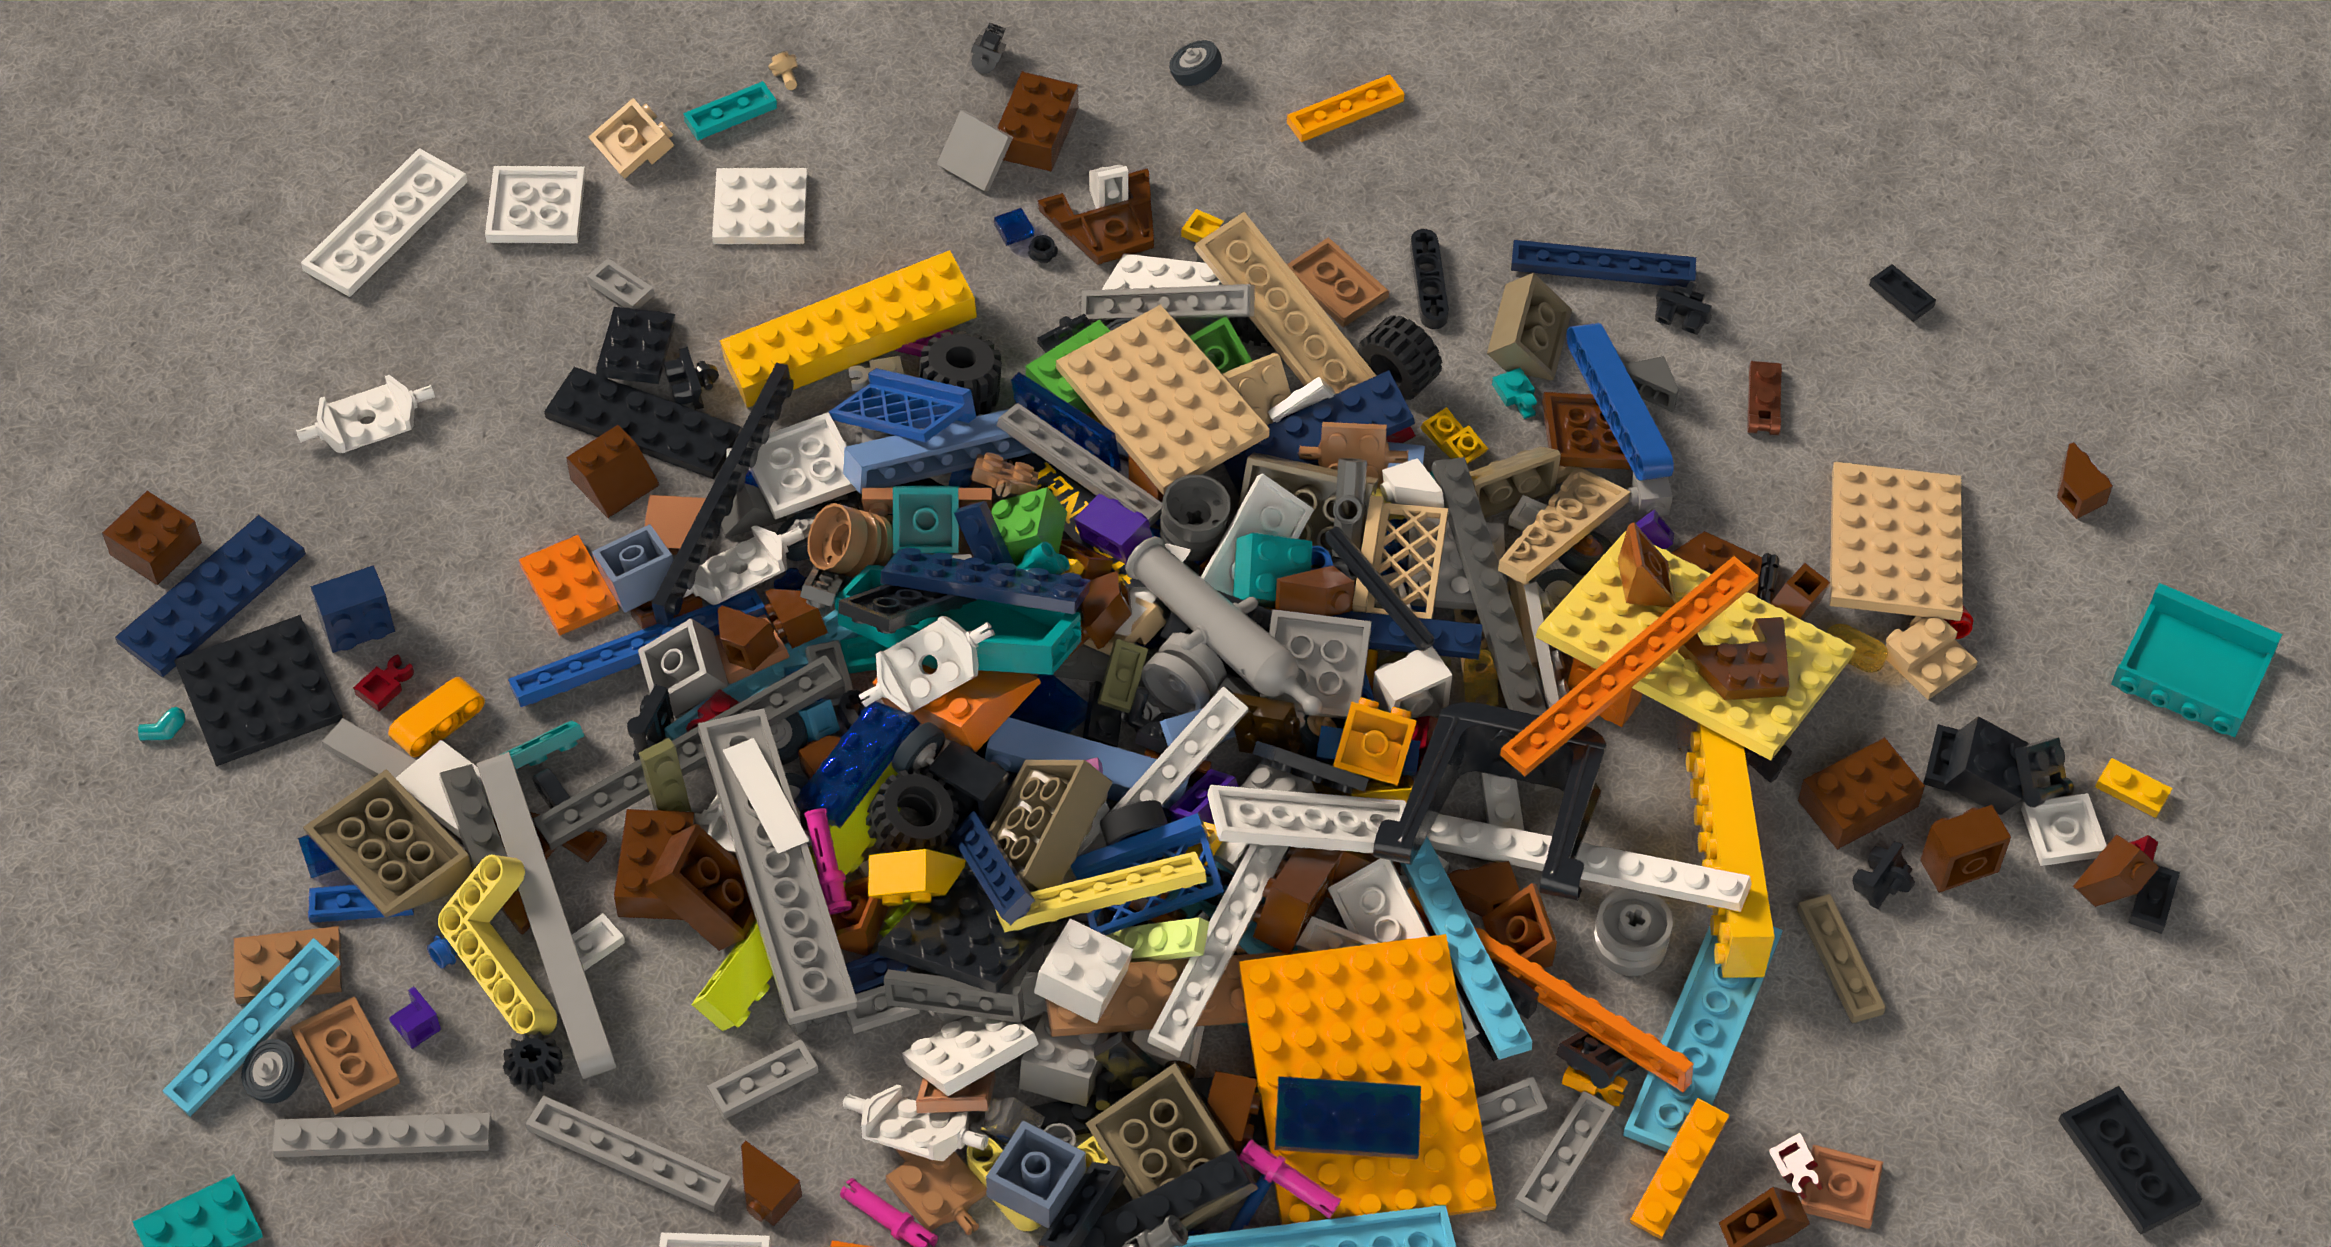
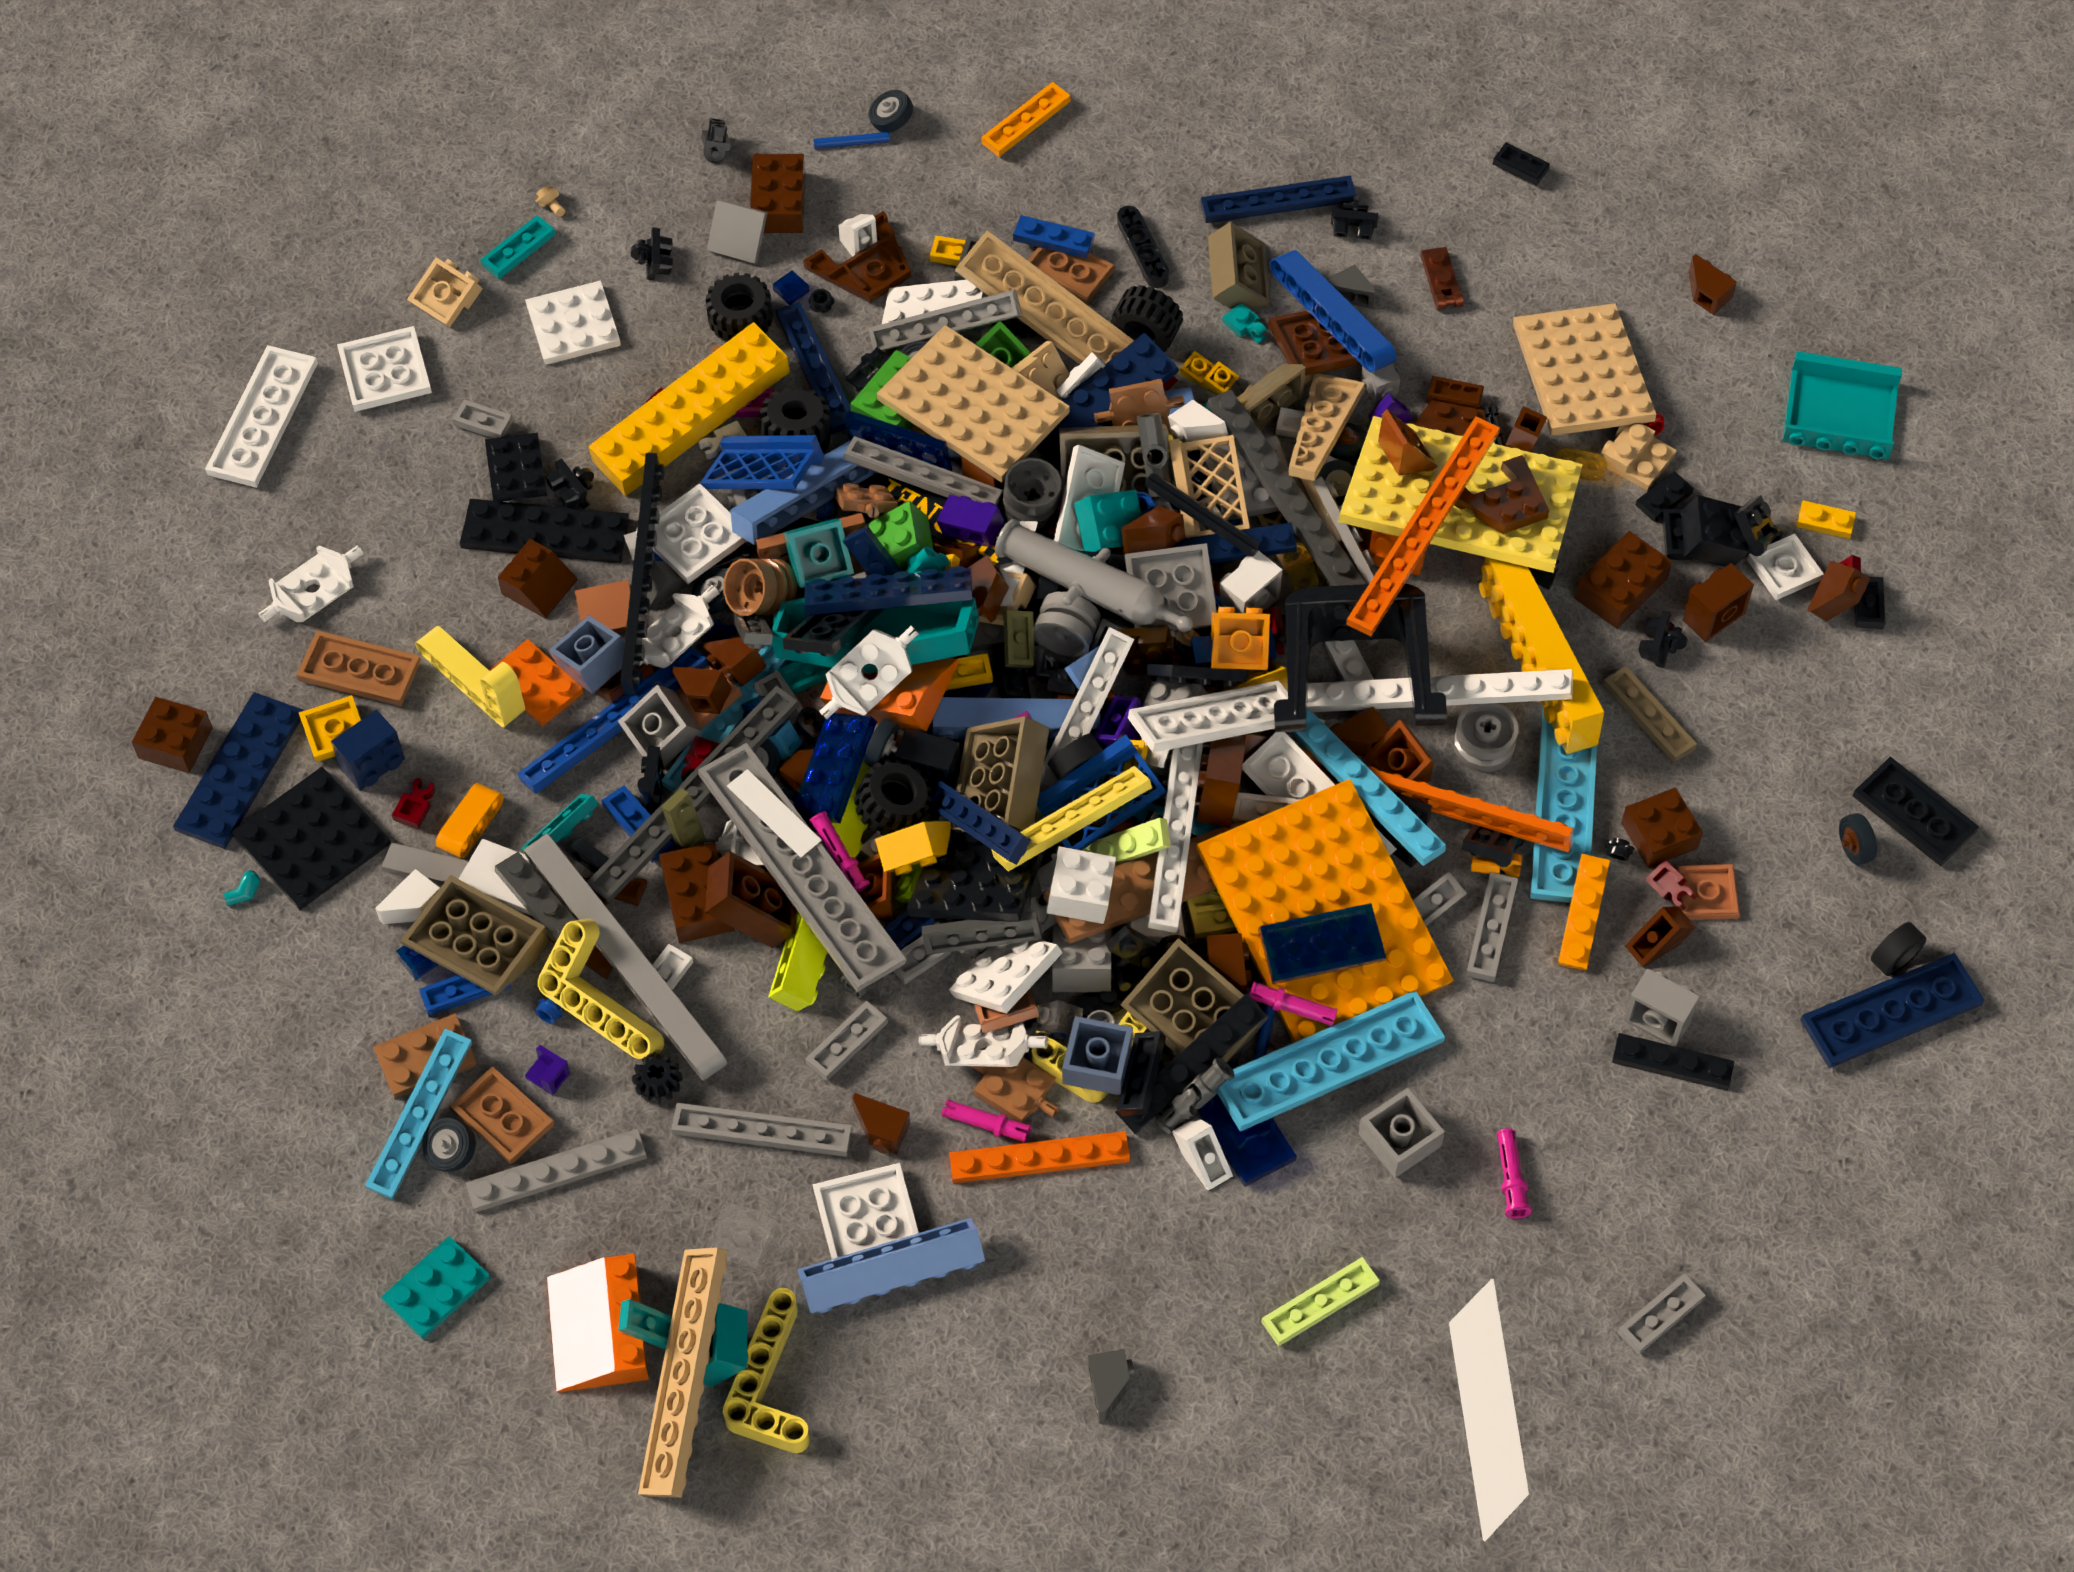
camera: 15 degrees left, 5 degrees up
none -> medium nougat plate [296,630,421,706]
none -> yellow plate [299,695,361,763]
none -> white slope [375,869,440,924]
none -> light yellow beam [415,626,525,728]
none -> blue plate [601,785,675,863]
none -> black hips [631,227,673,280]
none -> black tyre [706,273,773,342]
none -> dark blue plate [776,302,857,434]
none -> blue bar [813,132,890,149]
none -> yellow plate [946,653,993,691]
none -> blue plate [1013,215,1095,259]
none -> light yellow wing [1186,891,1237,939]
none -> reddish brown plate [1427,376,1484,409]
none -> black plate [1605,838,1635,861]
none -> reddish brown brick [1621,787,1703,868]
none -> black plate [1635,471,1694,522]
none -> black wheel [1839,813,1877,865]

